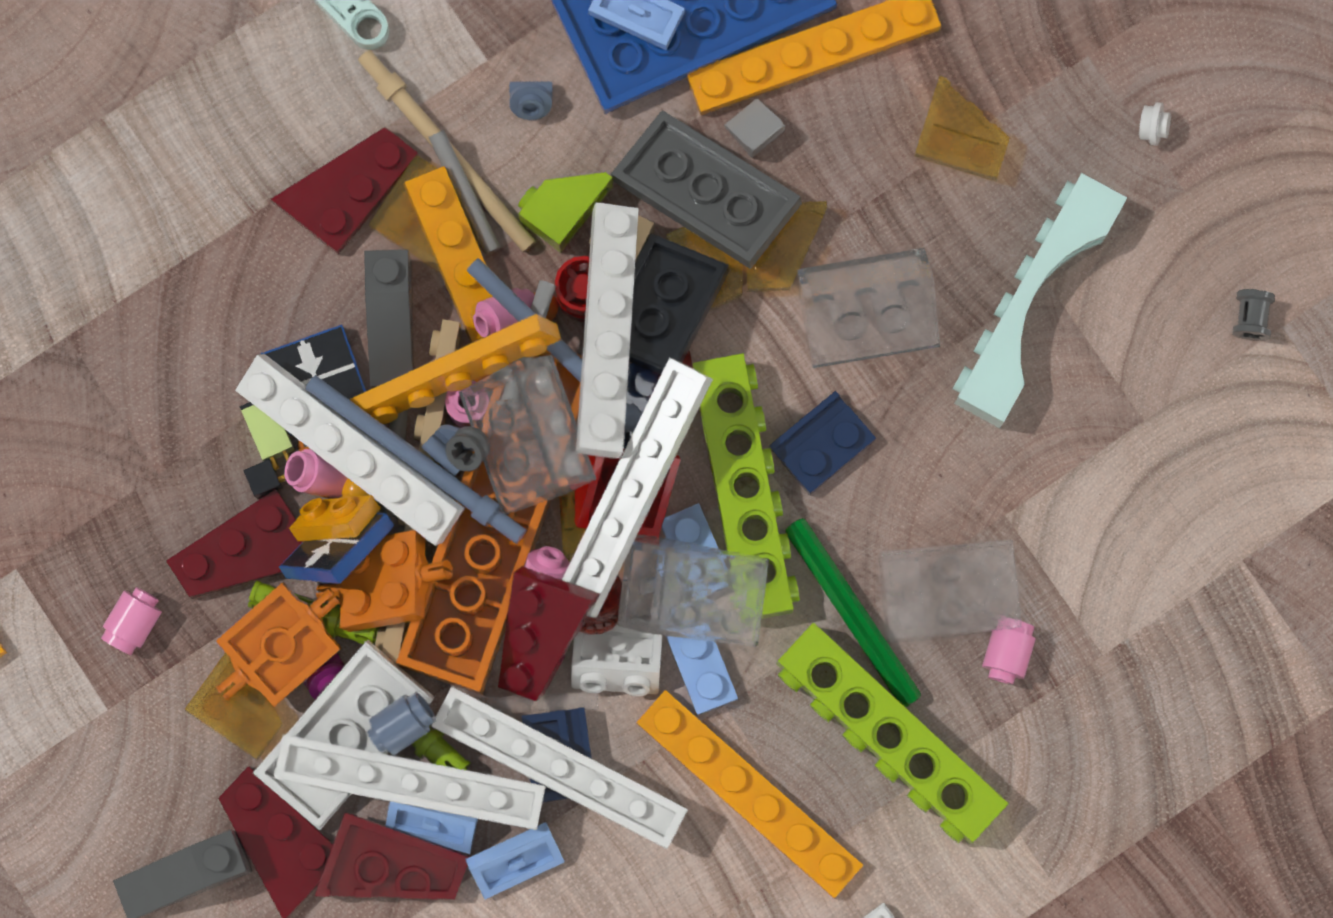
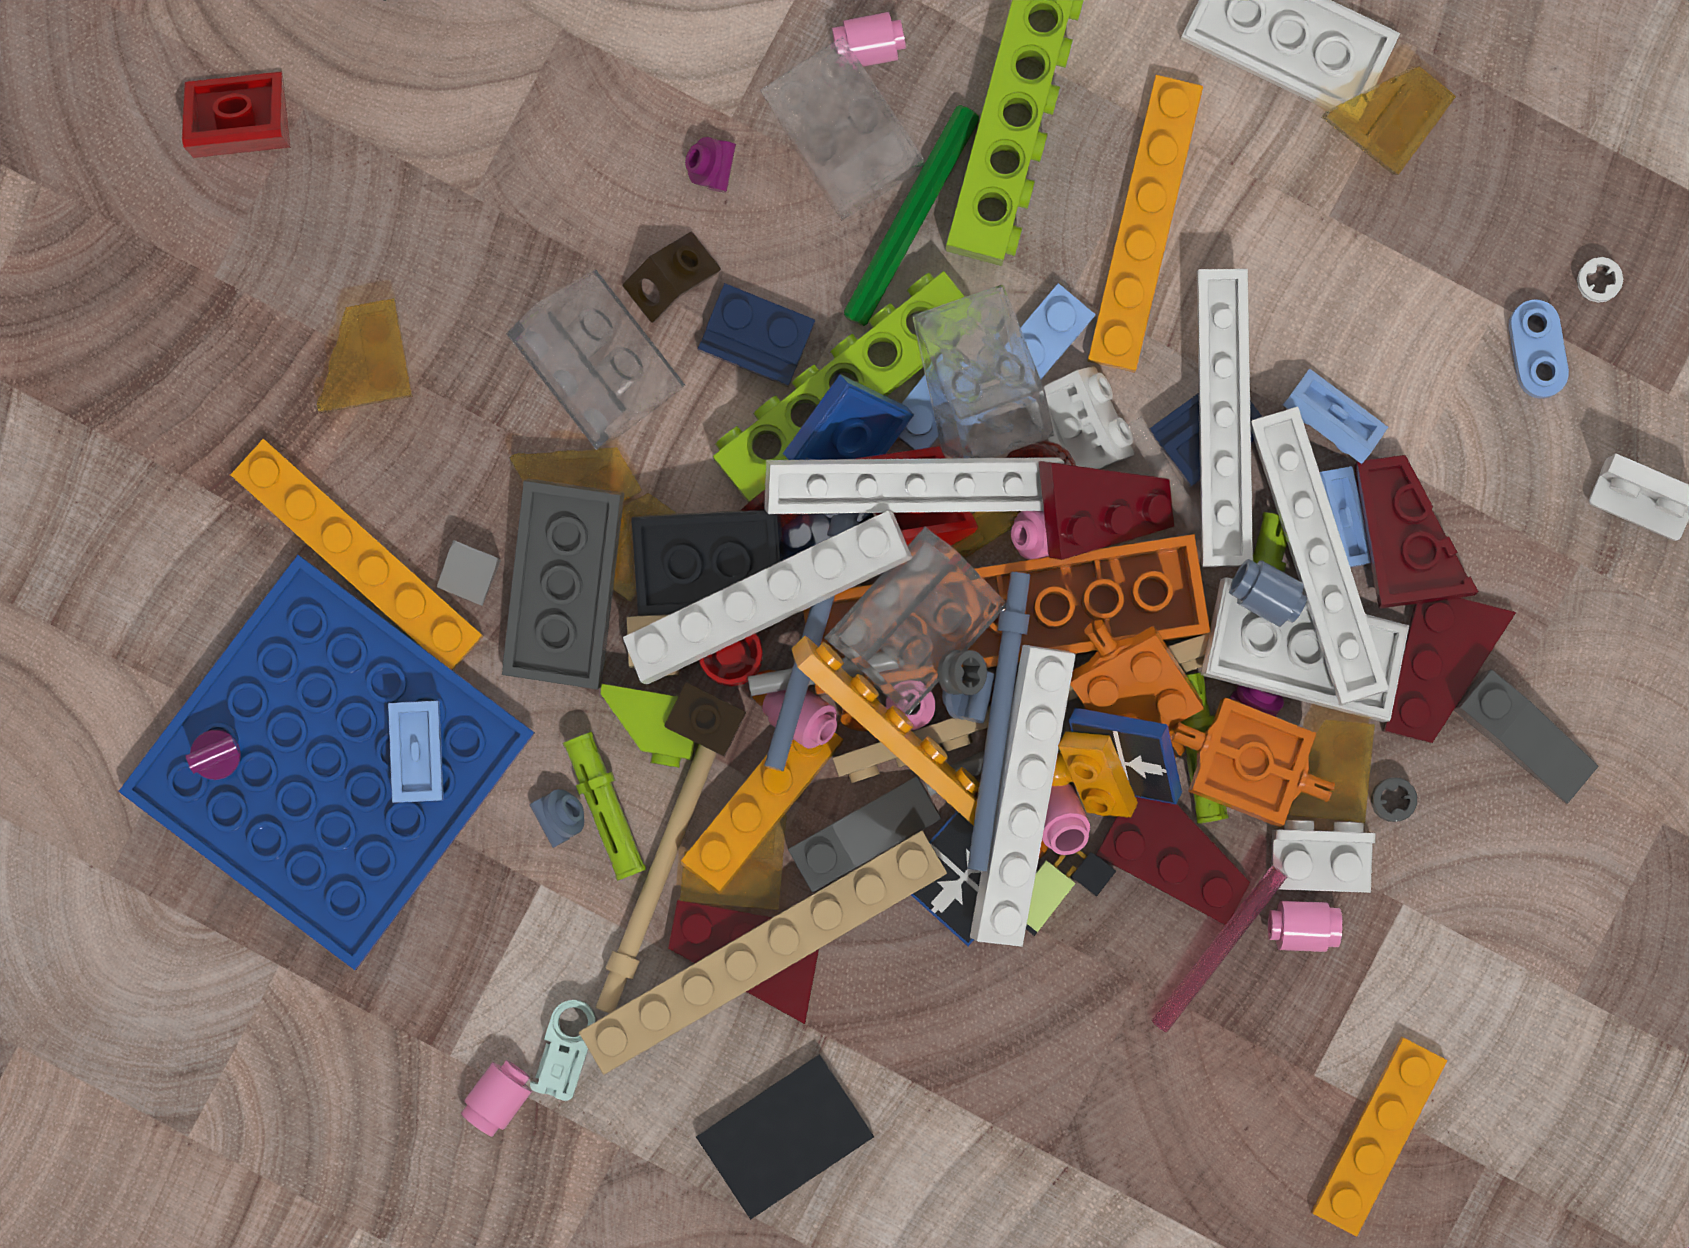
camera: 120 degrees left, 5 degrees up
light grey bar [428,130,501,254] -> none
light aqua arch [953,173,1127,428] -> none
white plate [1139,102,1171,146] -> none
none -> red slope [182,71,291,158]
none -> lime pin [562,732,646,881]
none -> tan plate [579,831,947,1075]
none -> dark brown bracket [623,232,721,323]
none -> dark brown bracket [664,683,746,757]
none -> magenta plate [685,137,736,193]
none -> black tile [696,1054,874,1220]
none -> blue tile [783,374,914,460]
none -> clear pink piece [1151,865,1288,1033]
none -> white bracket [1270,820,1376,893]
none -> dark grey bush [1371,778,1417,822]

